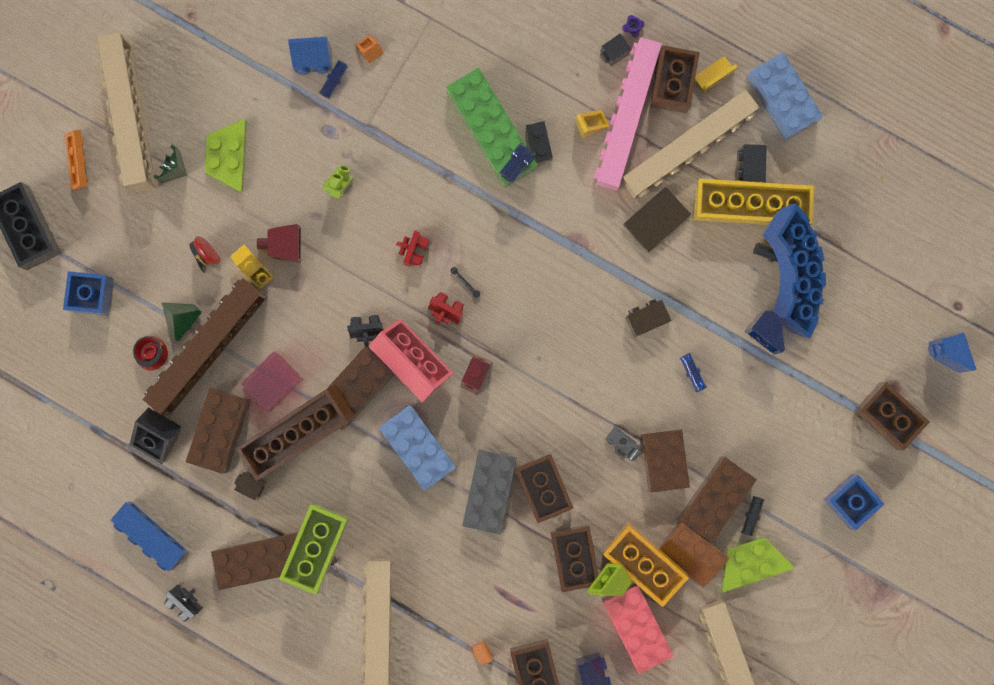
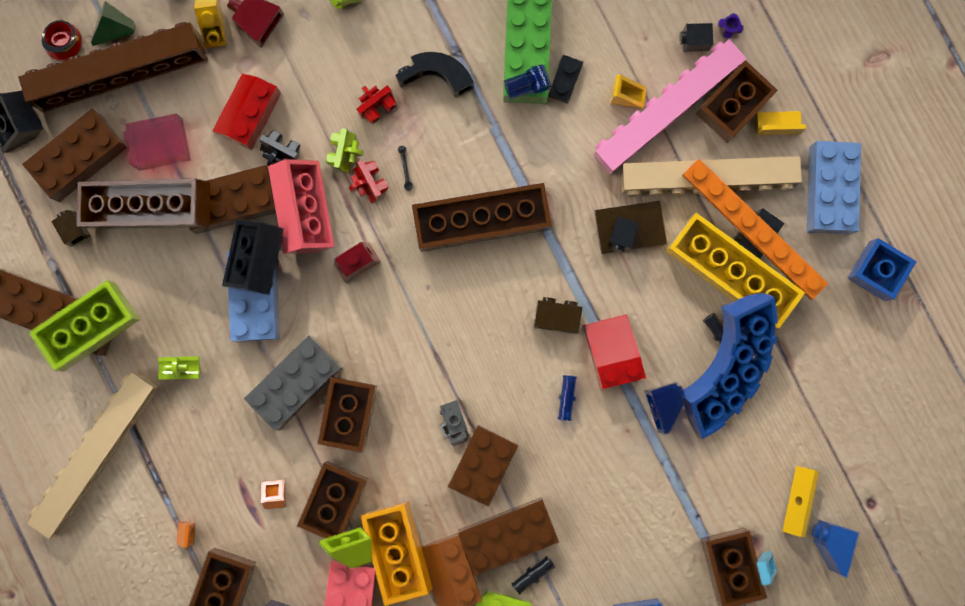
camera: 30 degrees right, 0 degrees up
none -> lime hips [158,356,200,380]
none -> red slope [212,73,281,151]
none -> black slope [222,220,284,295]
none -> orange slope [261,480,286,509]
none -> lime hips [326,128,364,173]
none -> black arch [395,52,474,98]
none -> reddish brown brick [412,183,552,252]
none -> slope [584,314,646,389]
none -> black brick [608,216,639,253]
none -> orange plate [682,159,829,300]
none -> medium azure tile [757,551,777,585]
none -> yellow tile [782,466,819,538]
none -> blue brick [847,238,917,301]

